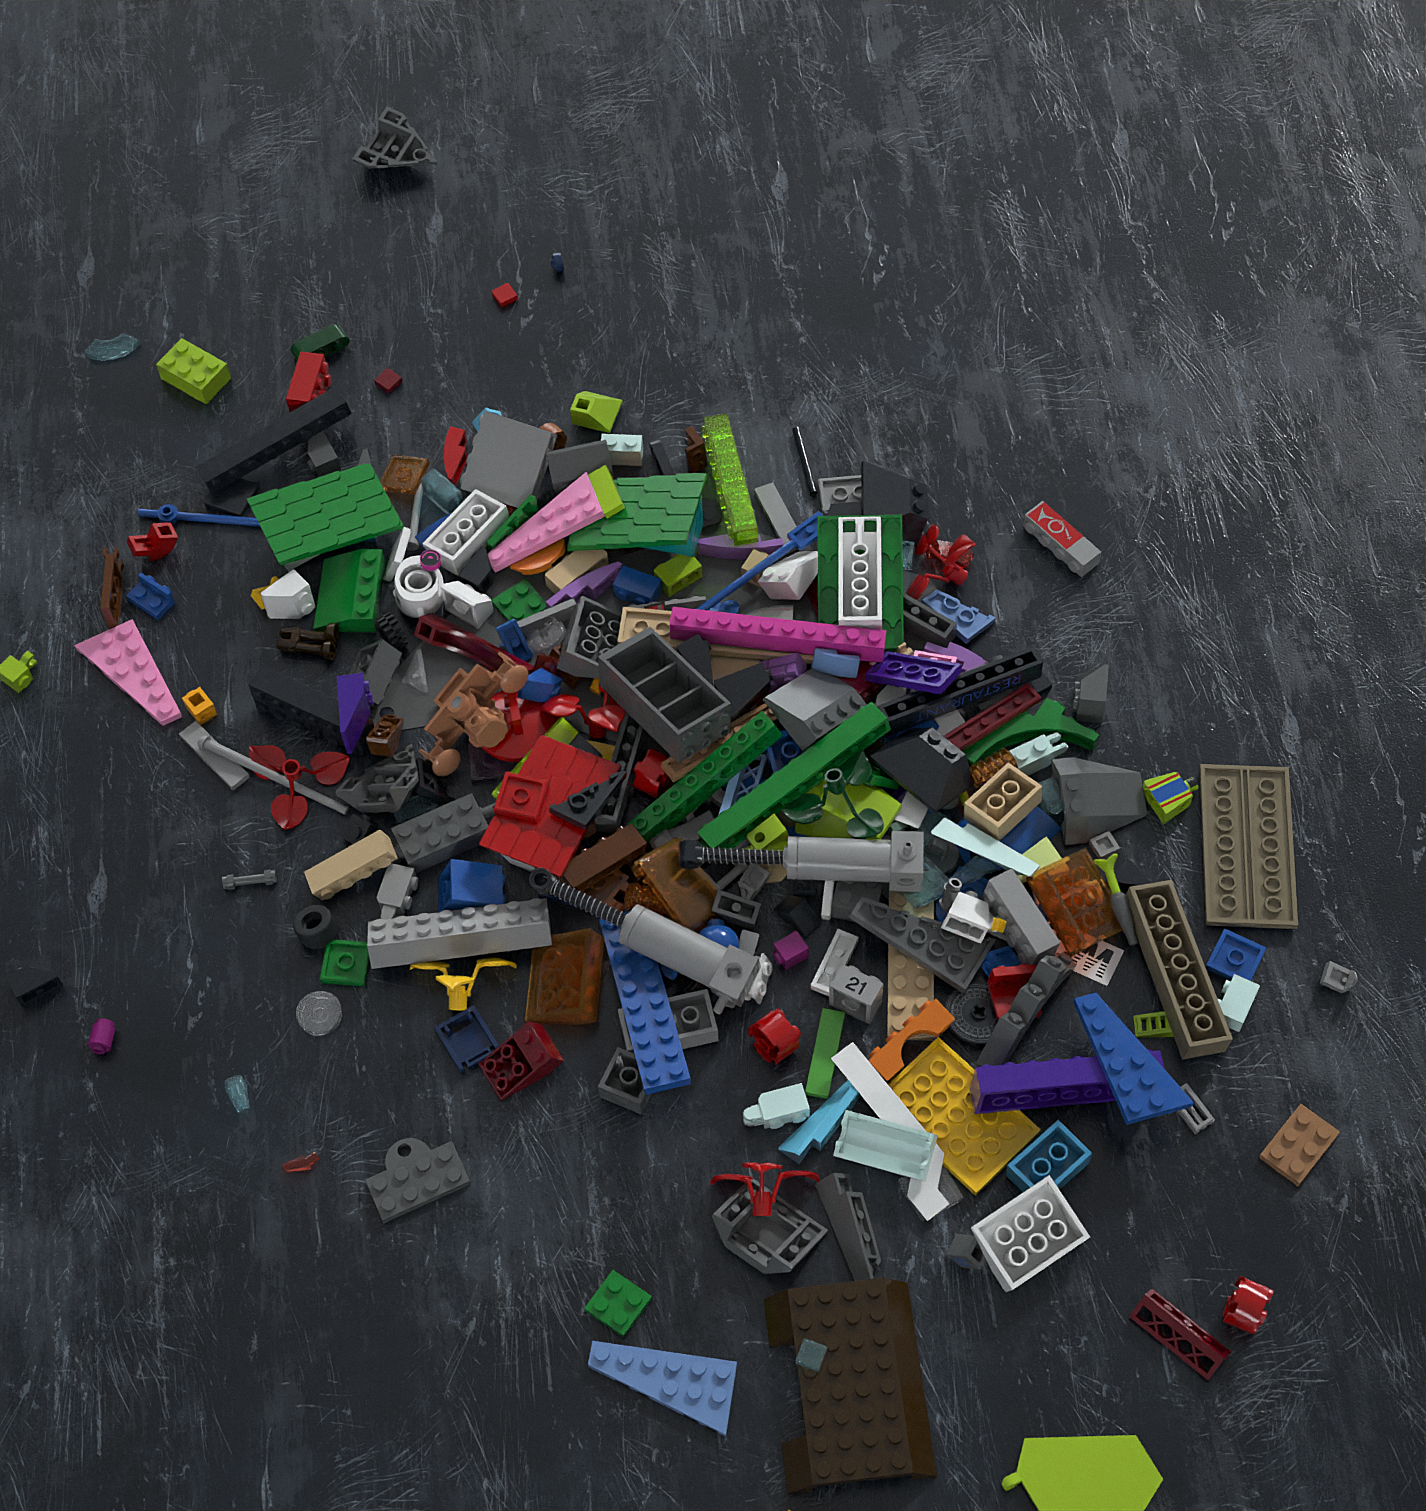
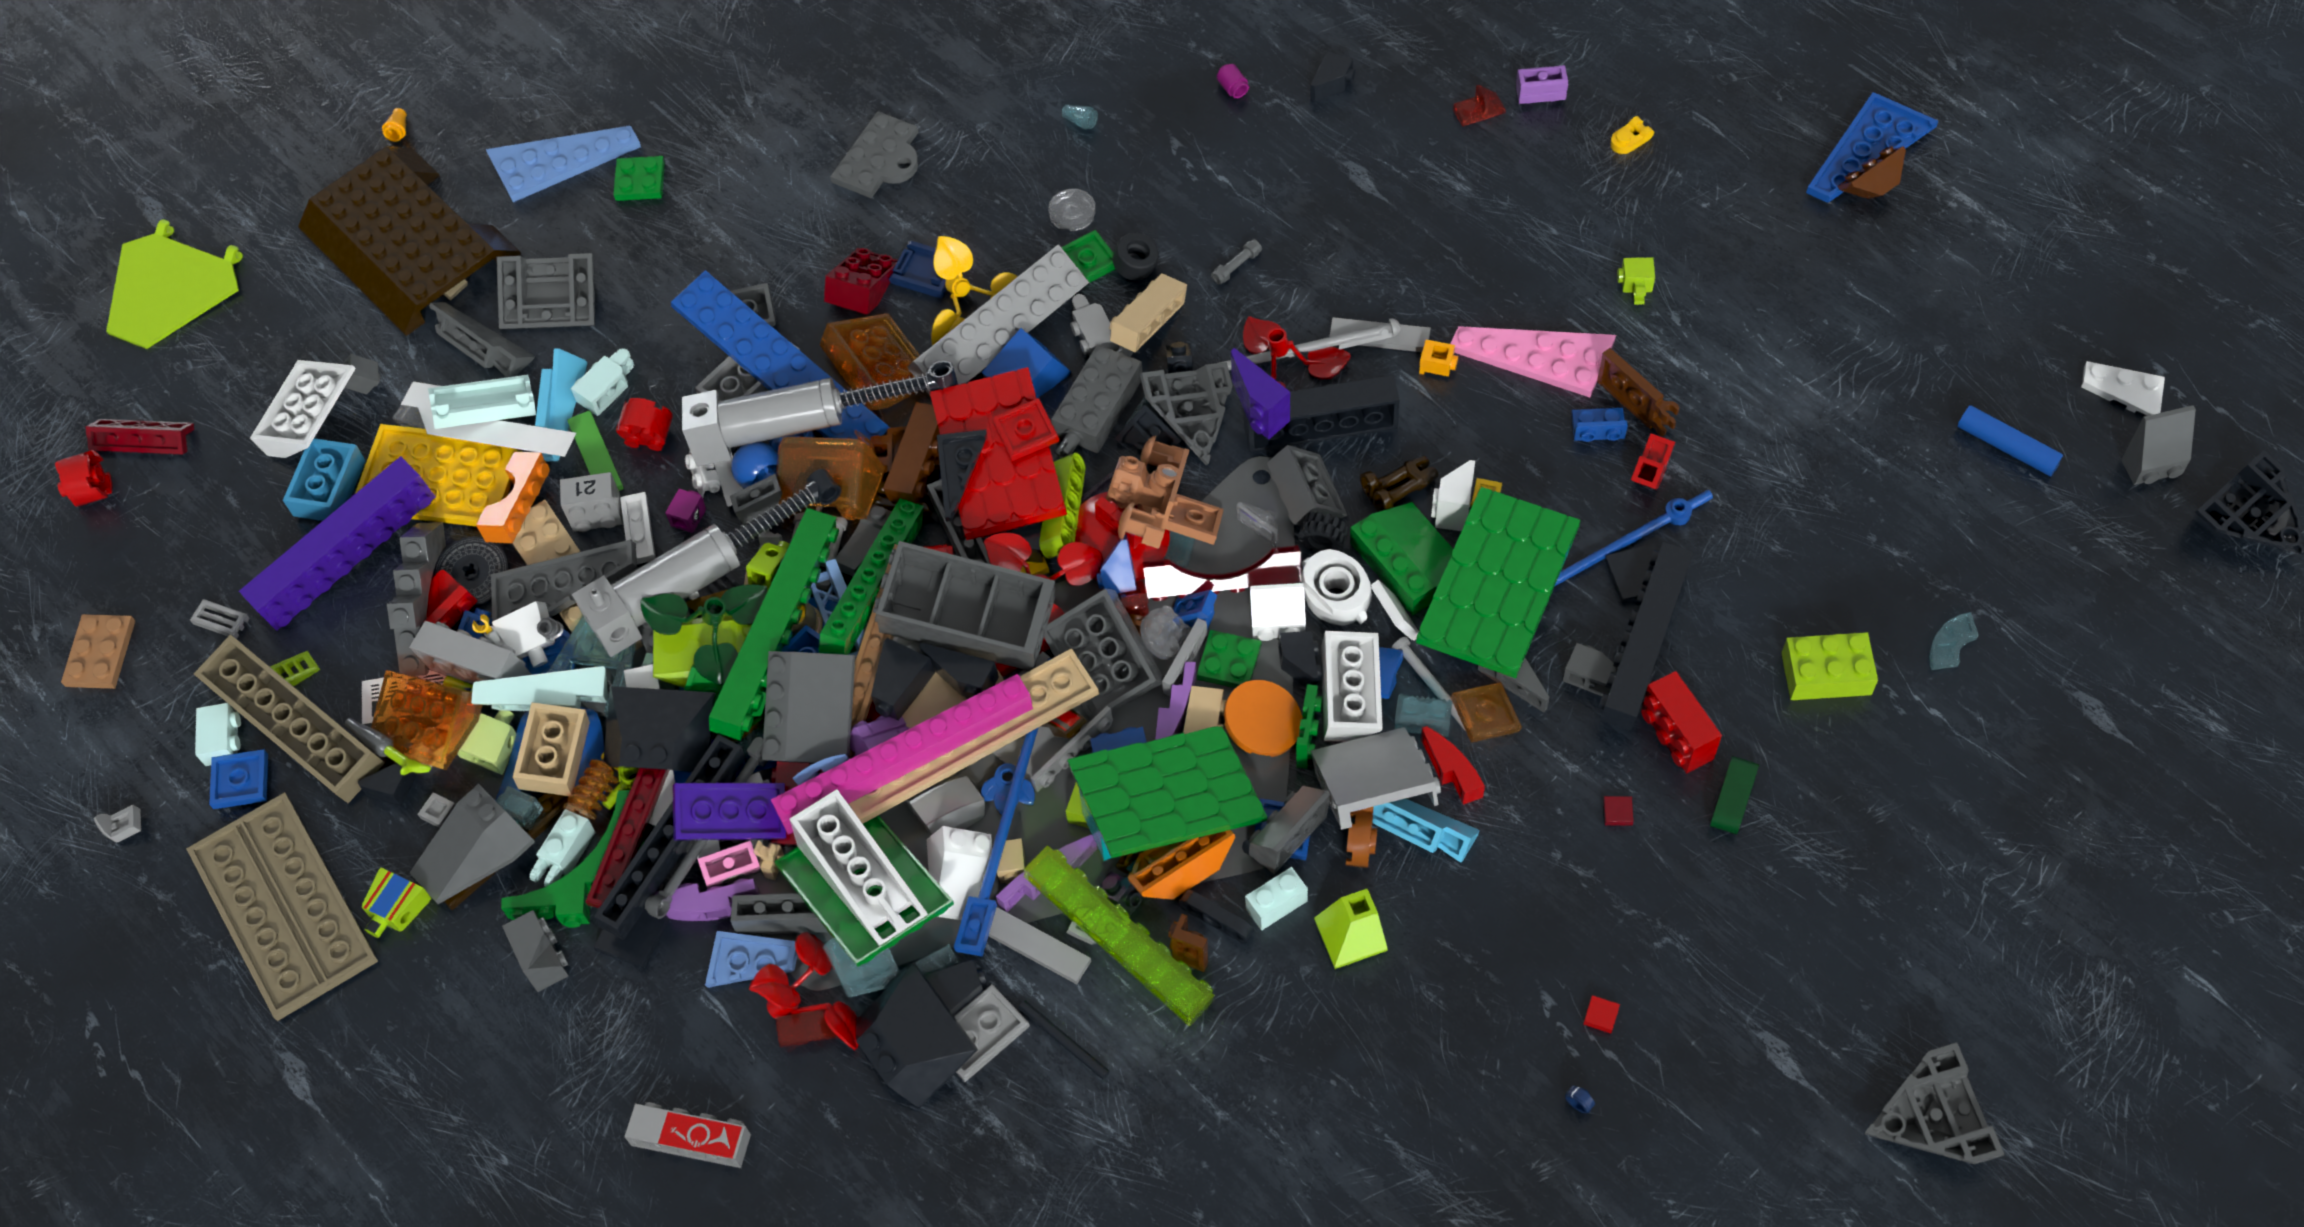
camera: 145 degrees right, 0 degrees up
clear red bar [281,1151,319,1172] -> none
reddish brown slope [366,714,404,757] -> none
tile [420,550,441,571] -> none
bright pink wing [487,472,605,573] -> none
lime tile [588,465,625,518] -> none
red plant [710,1162,819,1216] -> none
clear light blue tile [795,1338,827,1372] -> none
blue wing [1073,993,1194,1125] -> none

